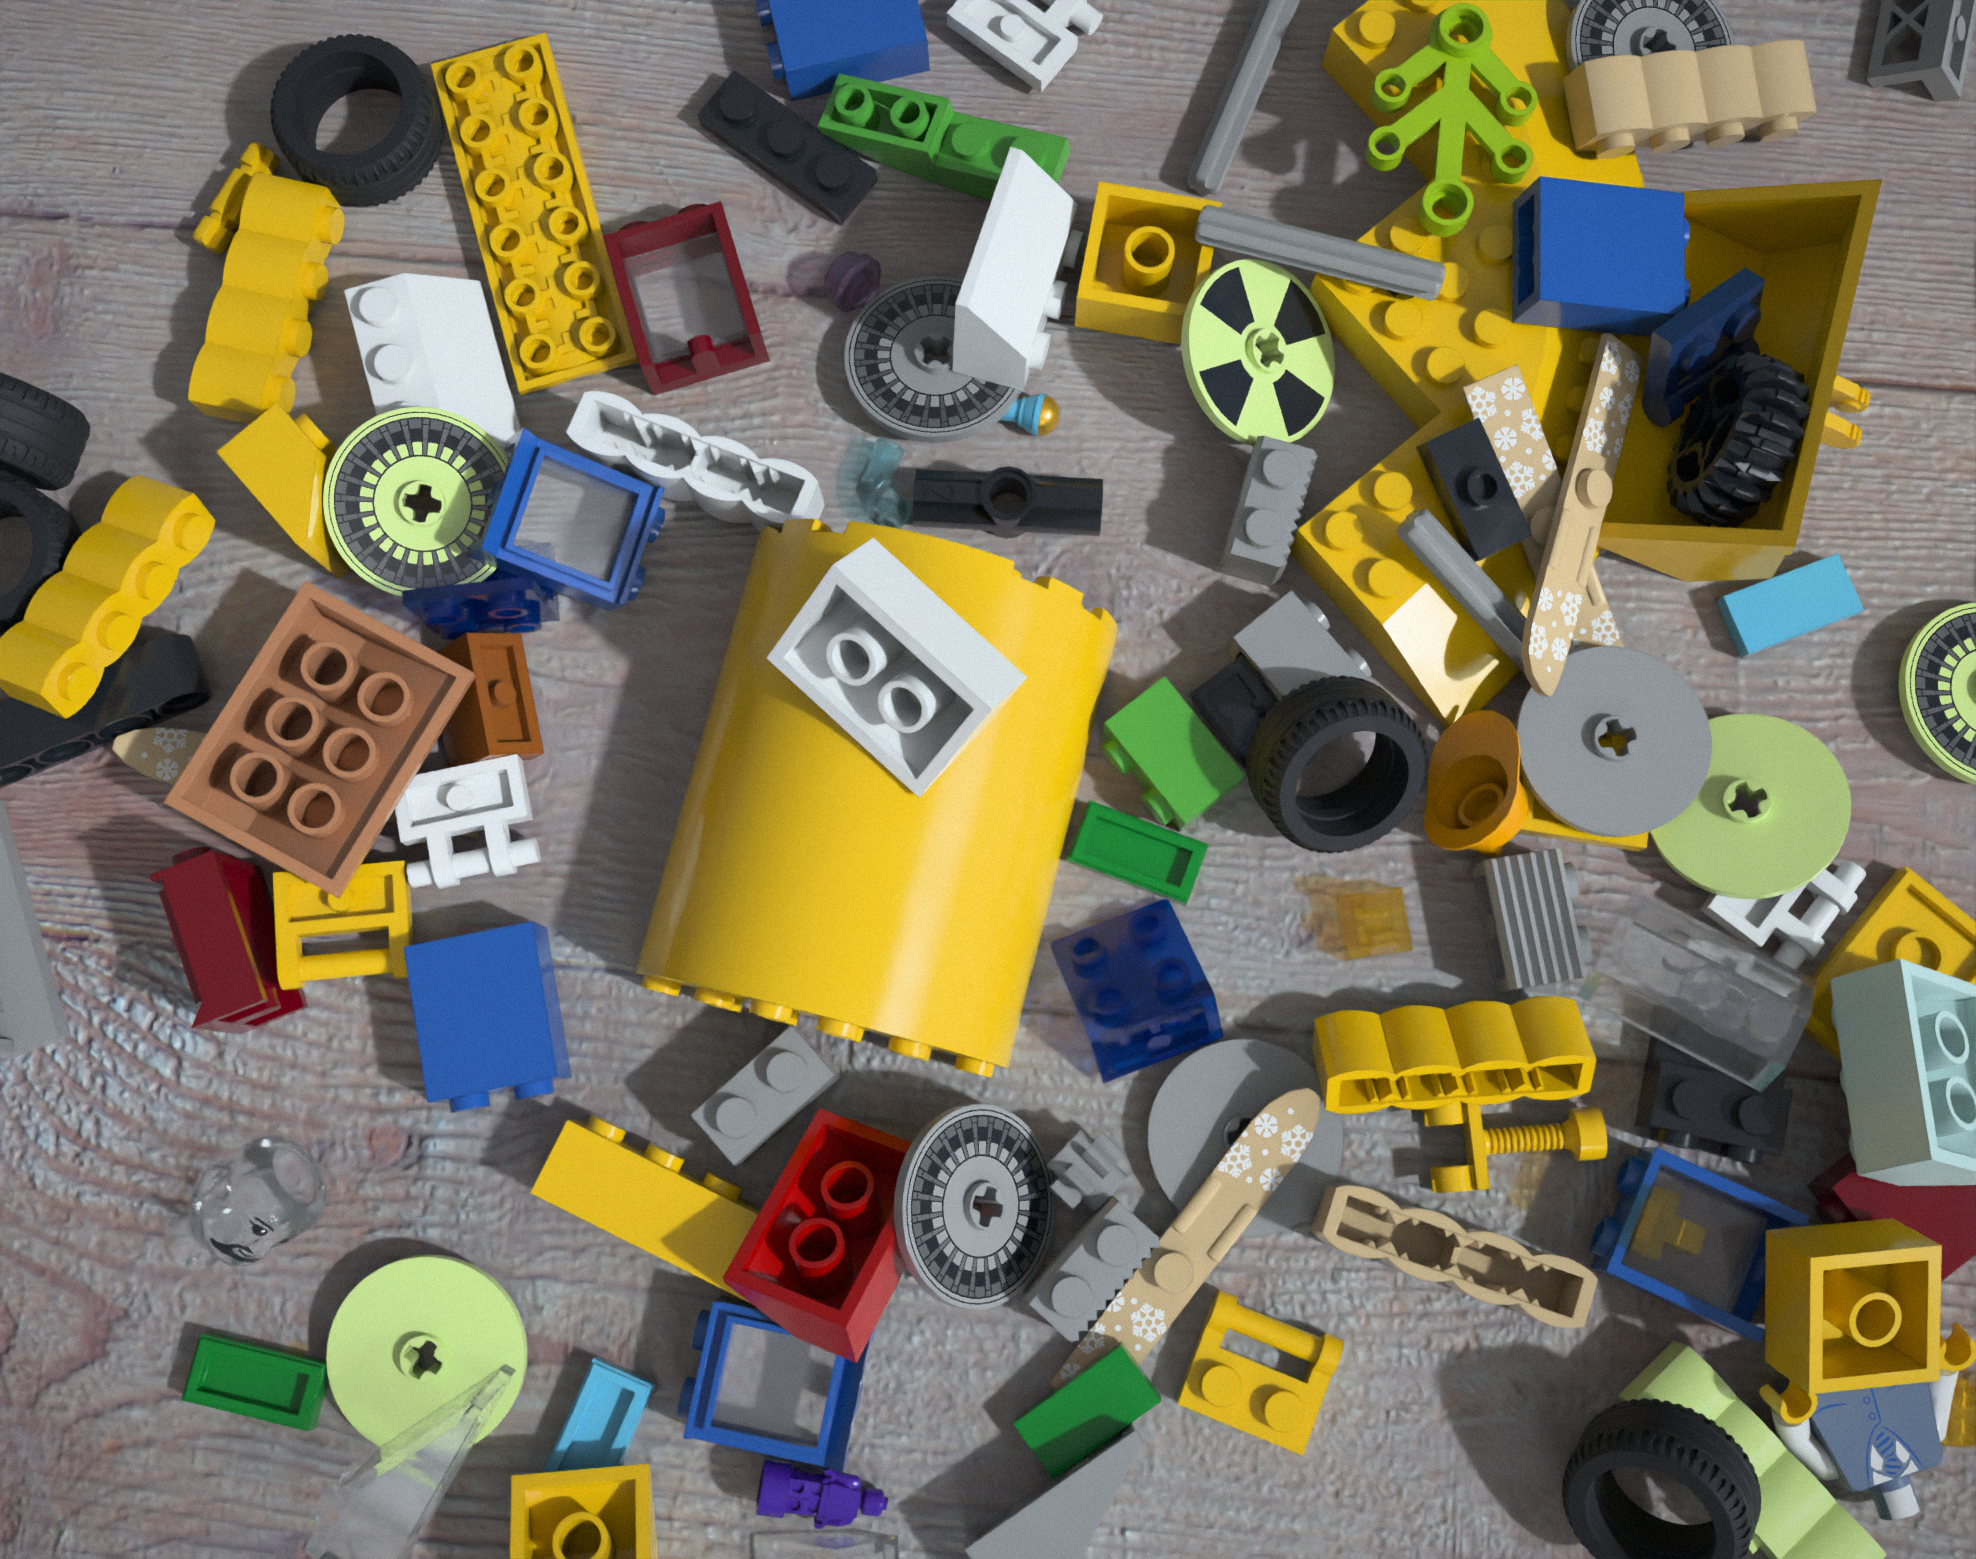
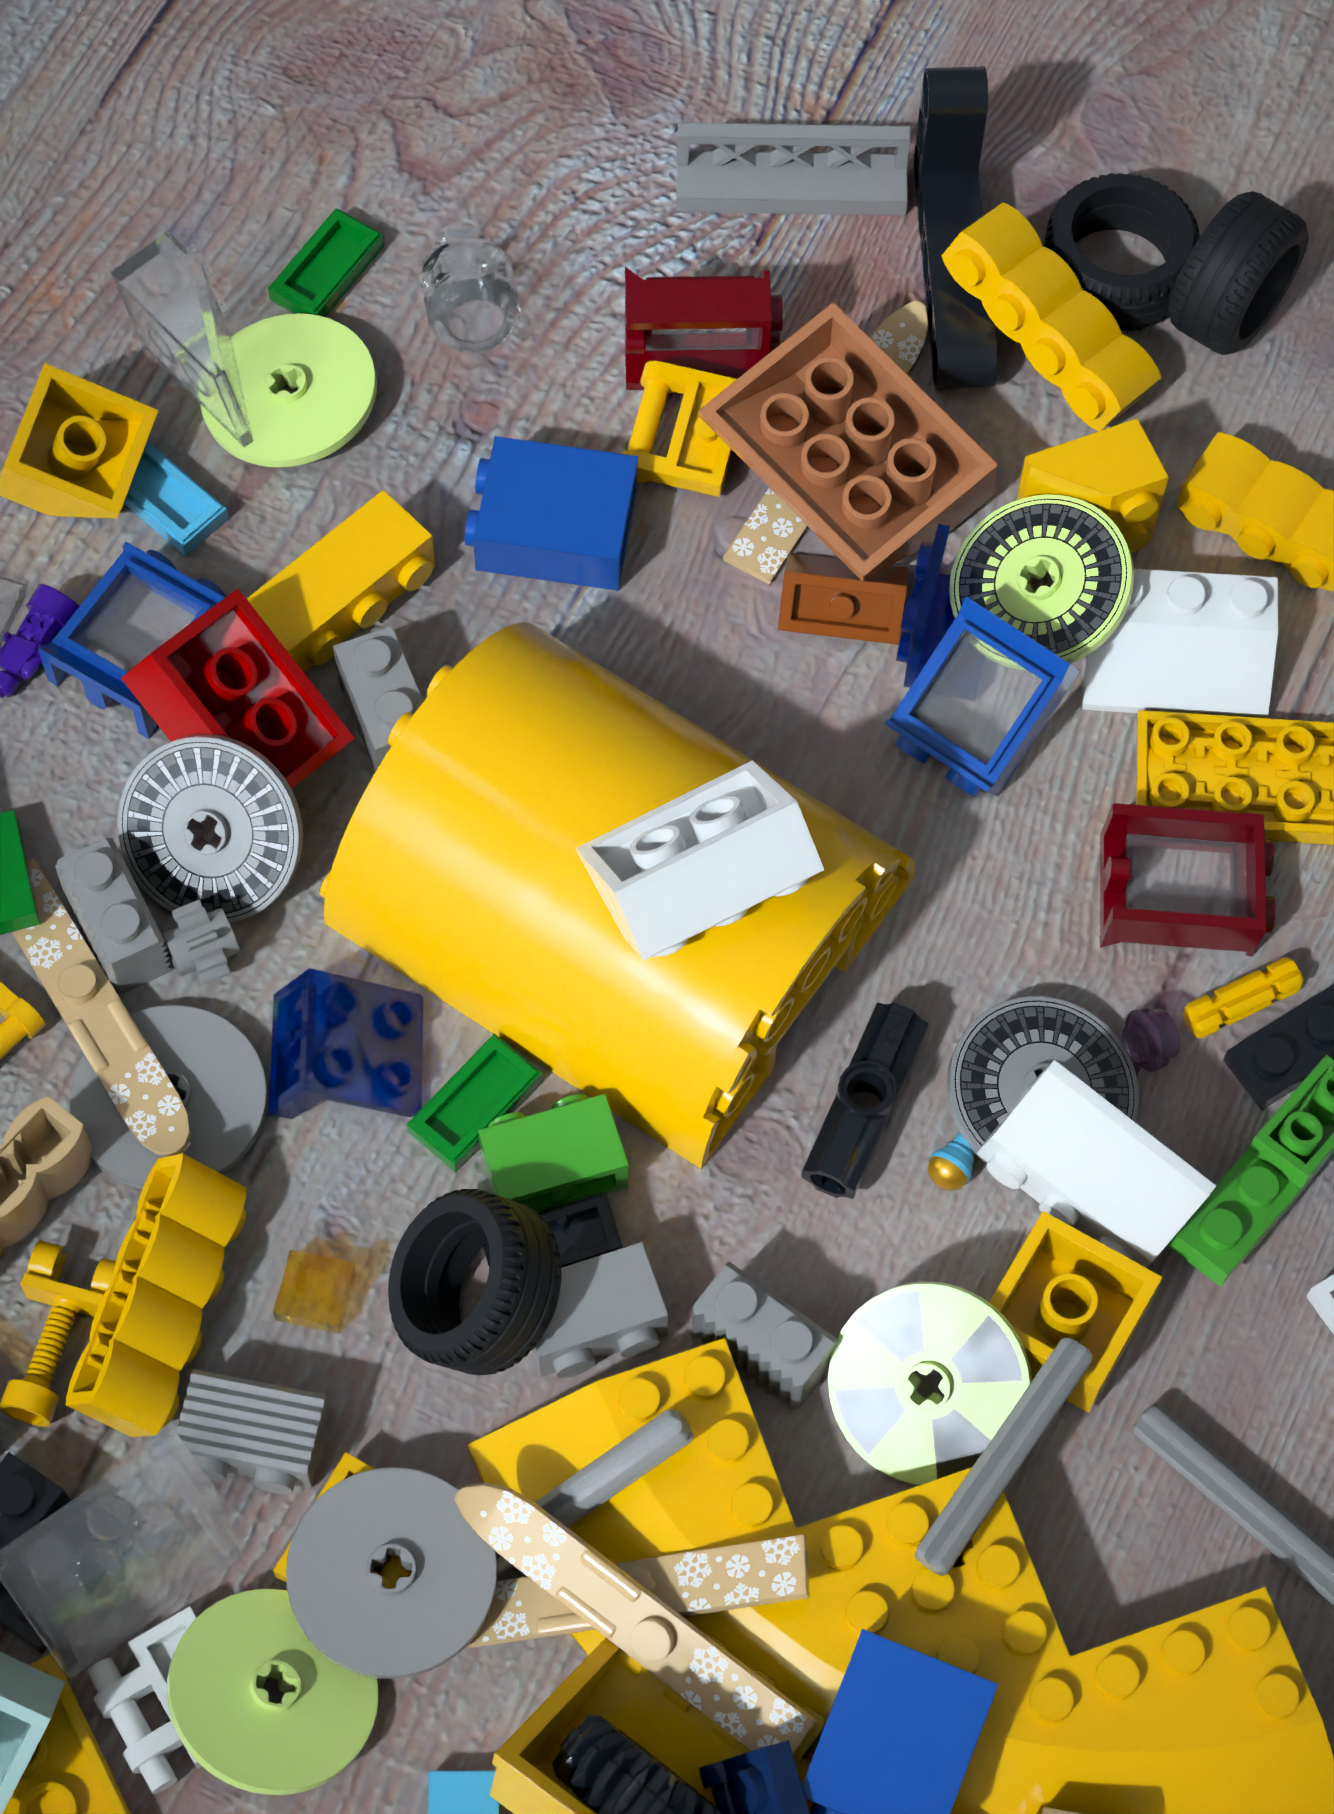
camera: 105 degrees right, 15 degrees down
white plate [395,754,541,889] -> none
white brick [566,391,825,533] -> none
clear light blue arm [856,437,910,529] -> none
lime plant [1365,3,1538,237] -> none
black plate [1416,417,1532,562] -> none
light orange piece [1424,710,1528,857] -> none
none -> yellow axle [1182,957,1304,1038]

